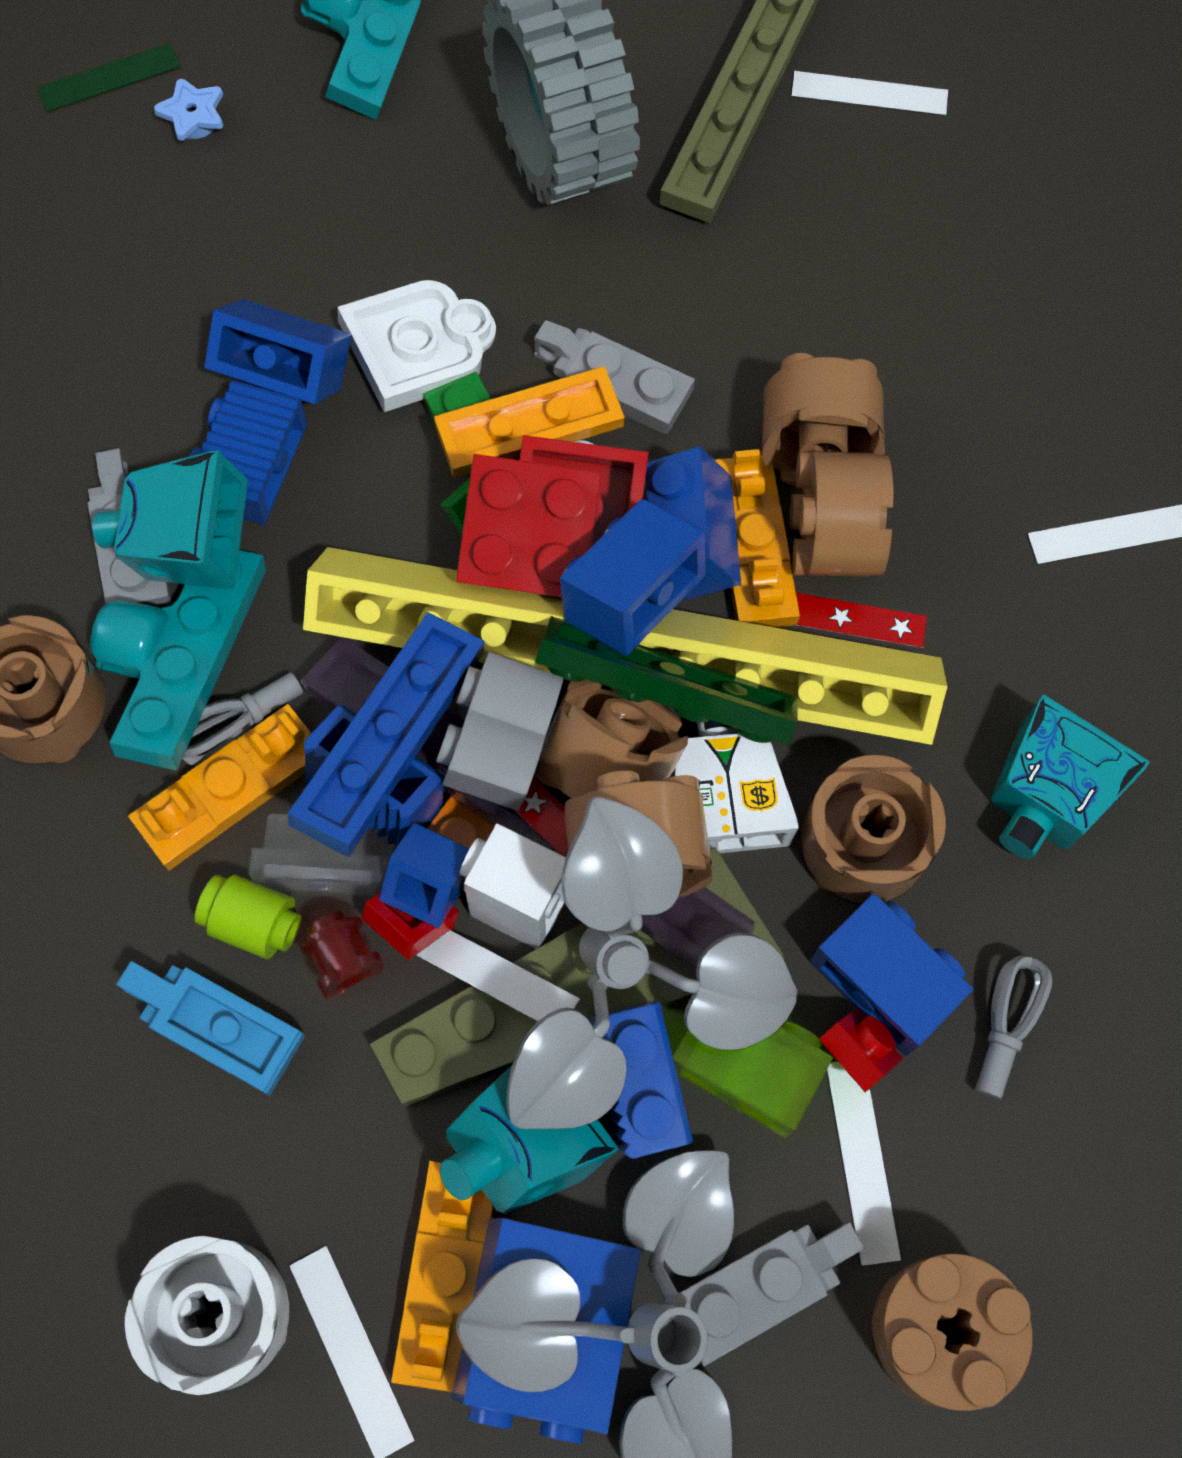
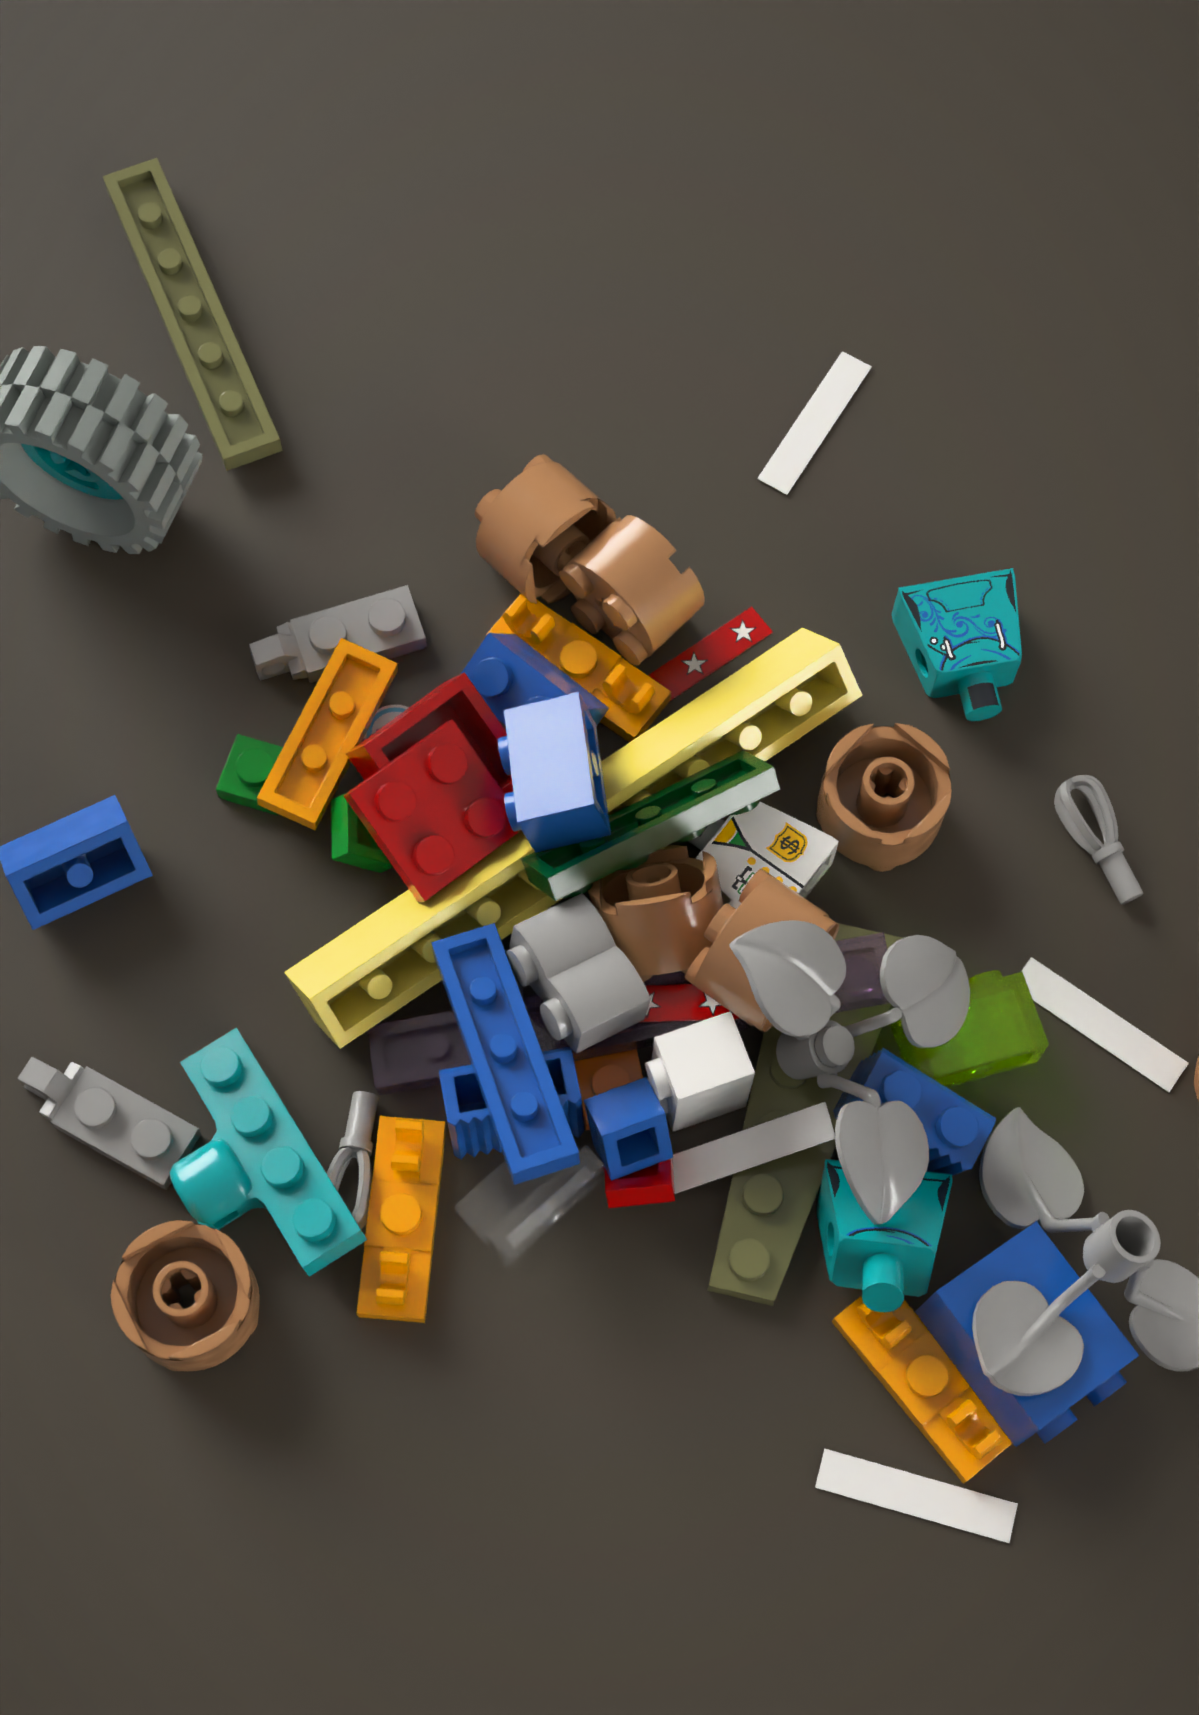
camera: 45 degrees left, 0 degrees up
teal torso [92,450,248,589] -> none
dark azure hinge [116,961,306,1097] -> none
white brick [125,1236,289,1395] -> none
blue brick [189,380,308,526] -> none
lime brick [195,874,301,960] -> none
clear red brick [300,911,385,999] -> none
white plate [338,280,496,412] -> none
light grey hinge [680,1222,865,1366] -> none
white sticker [791,71,948,115] -> none
blue brick [809,893,974,1057] -> none
red plate [819,1006,904,1092] -> none

